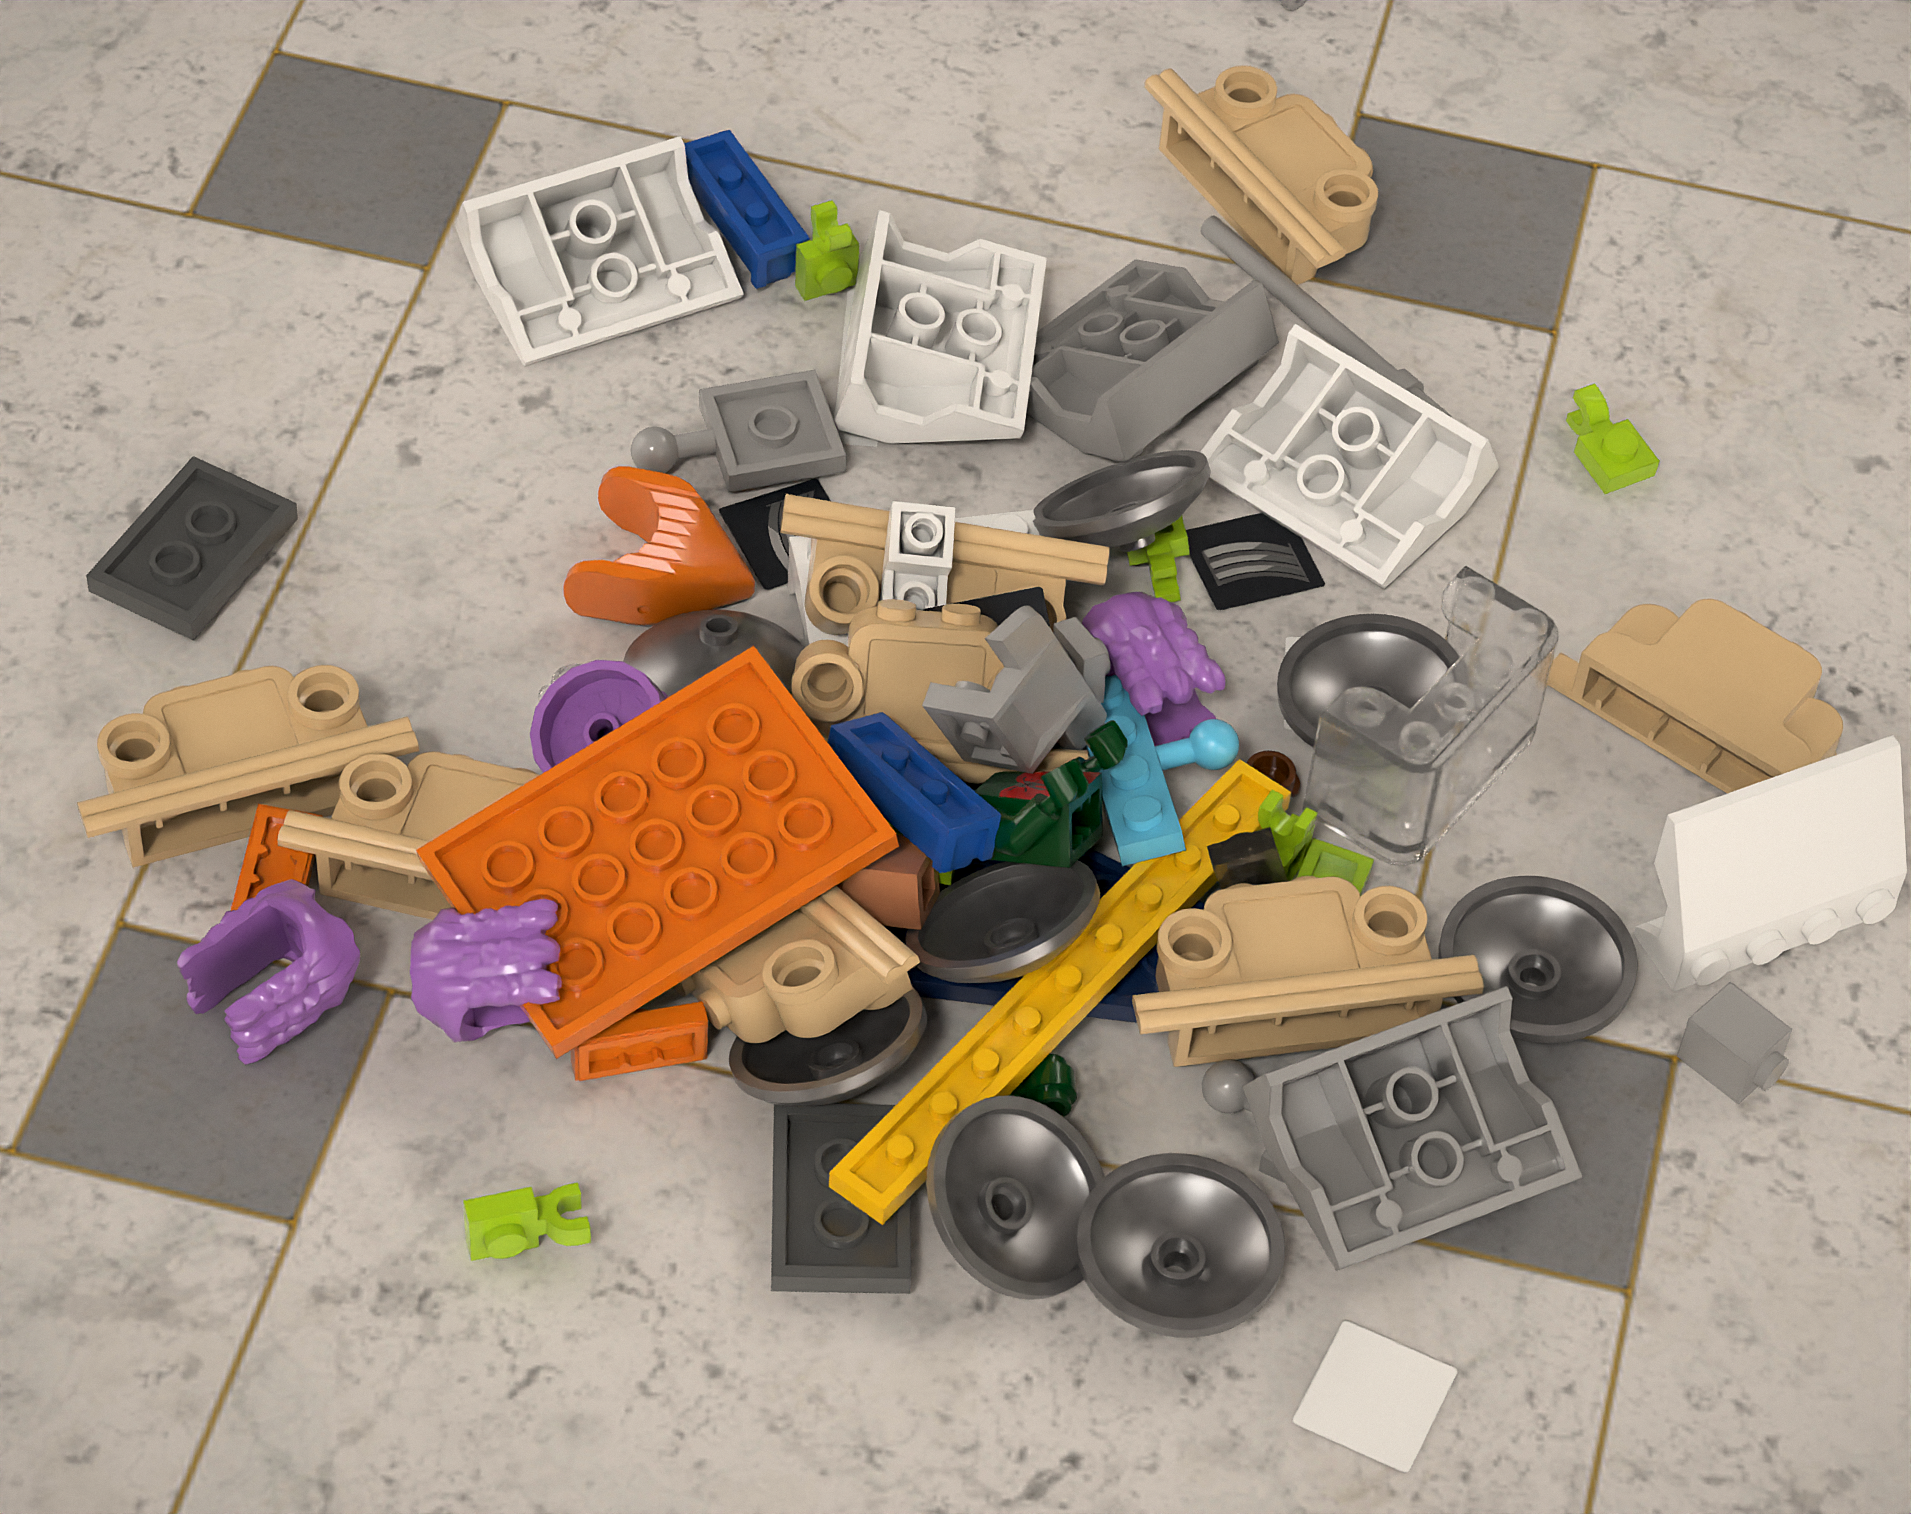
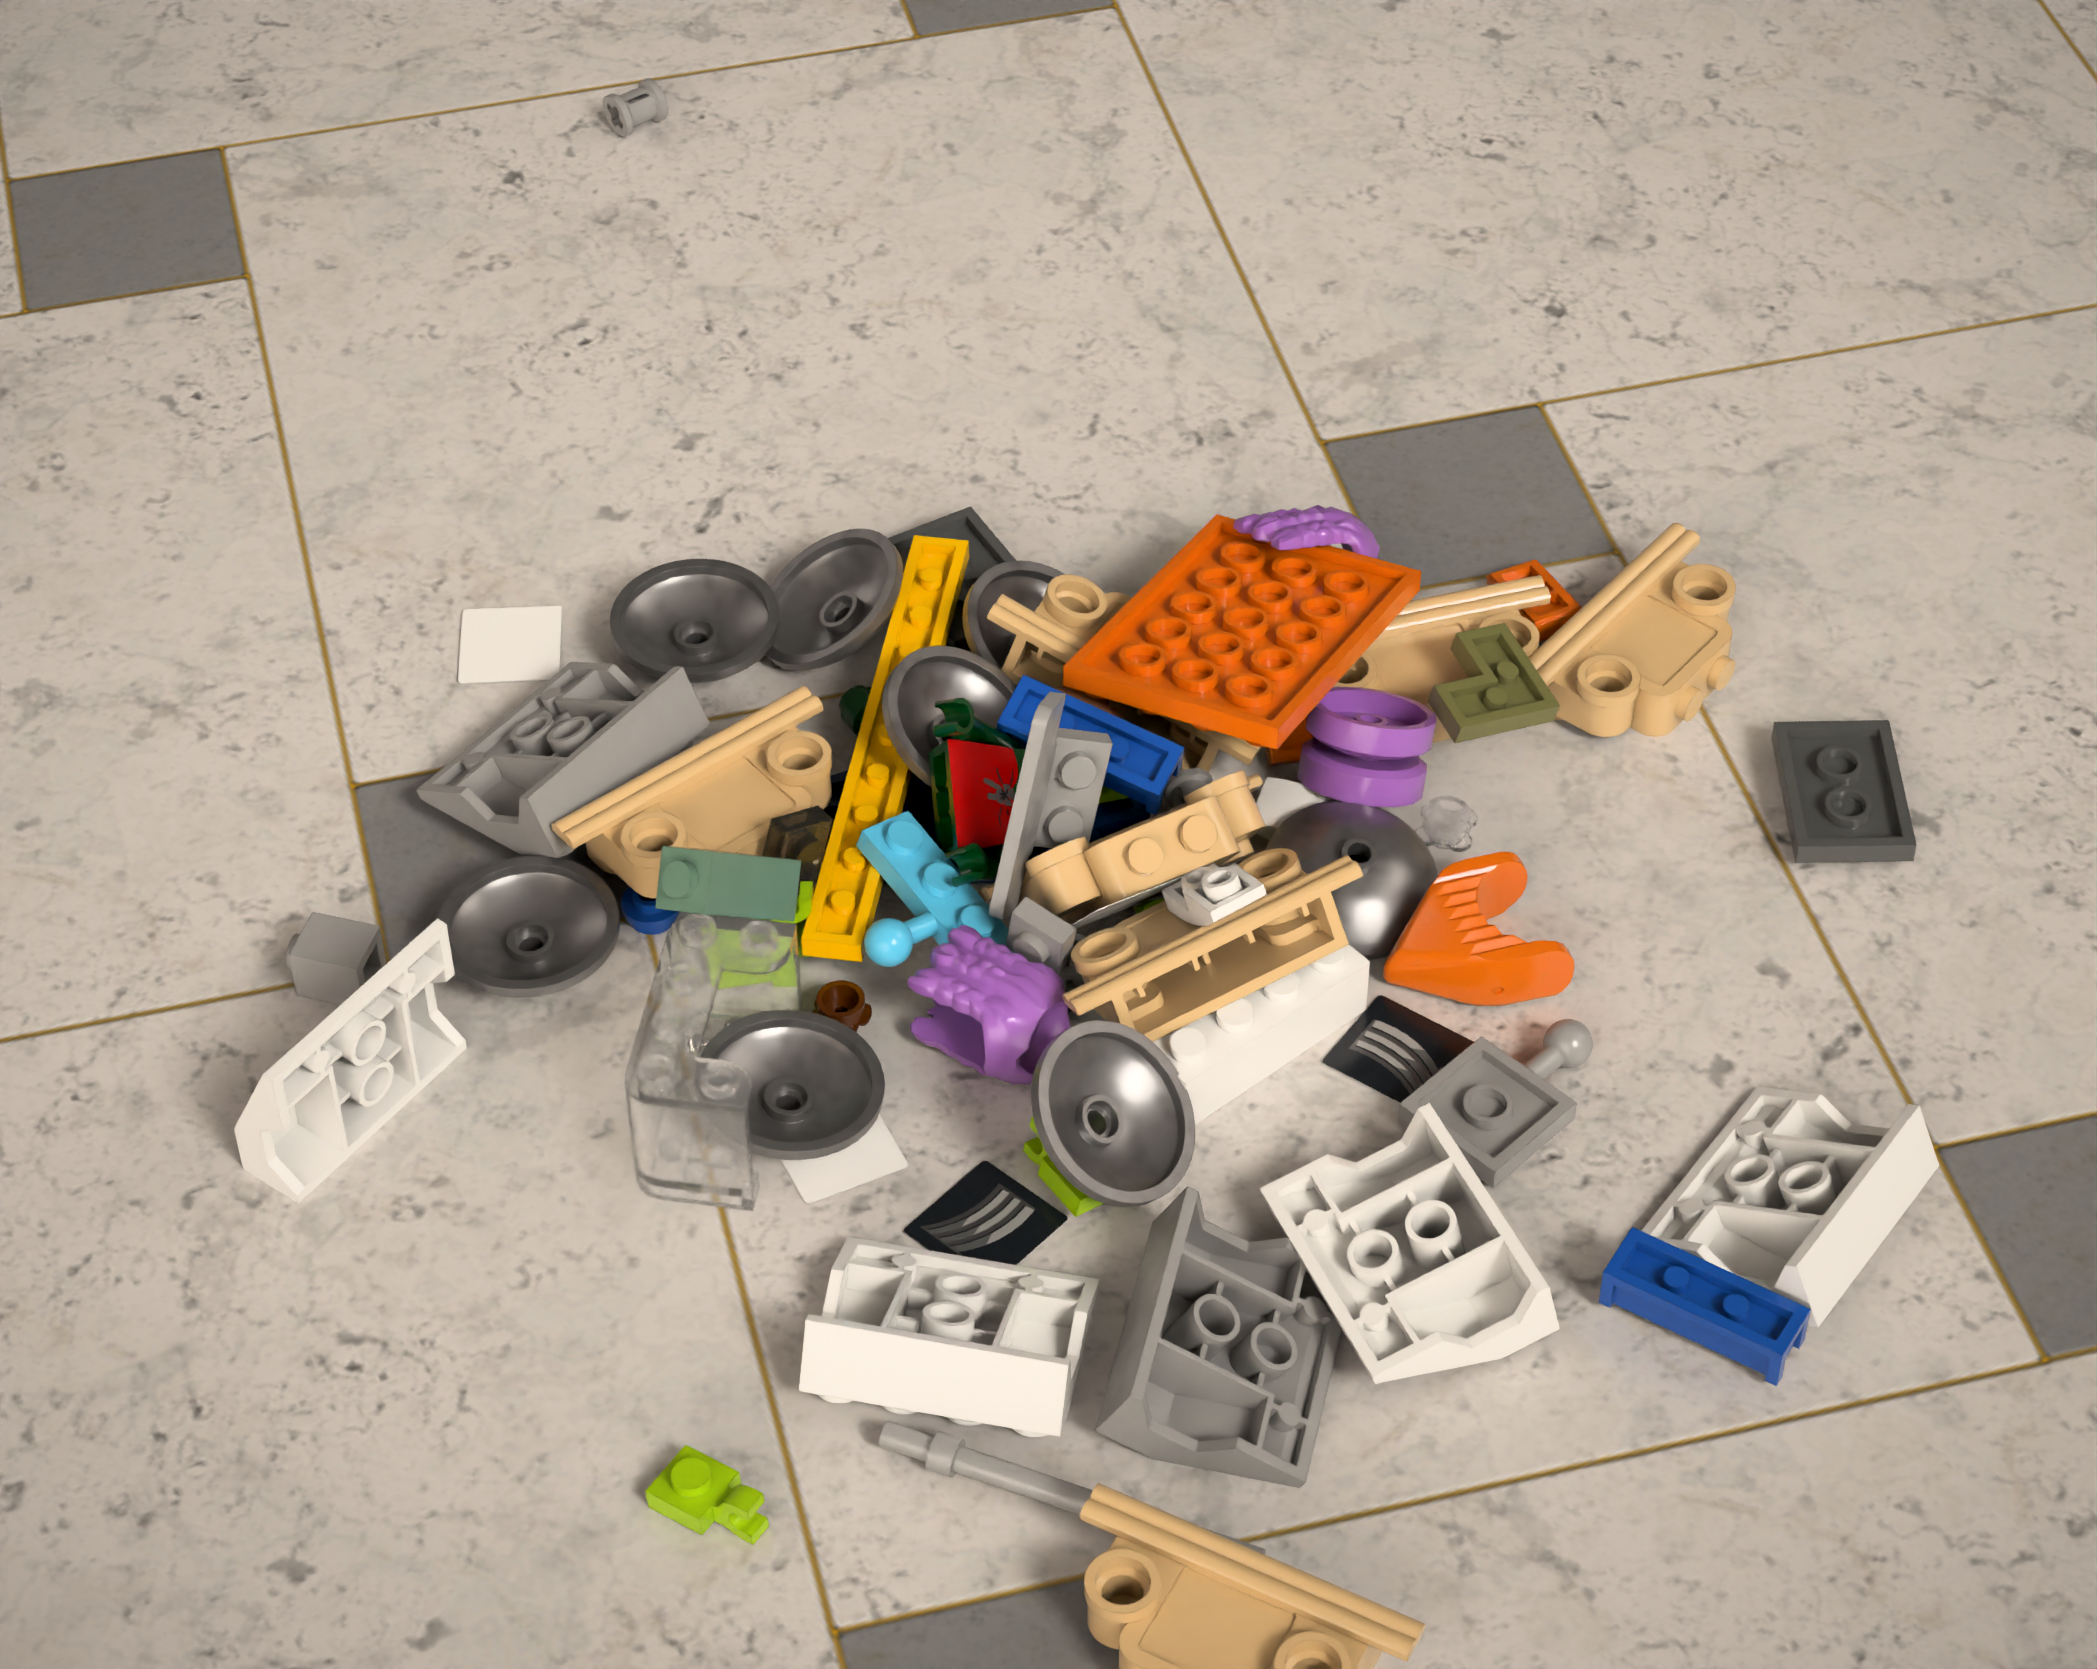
camera: 155 degrees right, 5 degrees down
medium lavender piece [177,879,361,1065] -> none
lime plate [463,1182,591,1261] -> none
lime plate [795,200,859,301] -> none
tan brick [1539,599,1843,793] -> none
none -> sand green slope [655,846,801,922]
none -> olive plate [1428,623,1560,743]

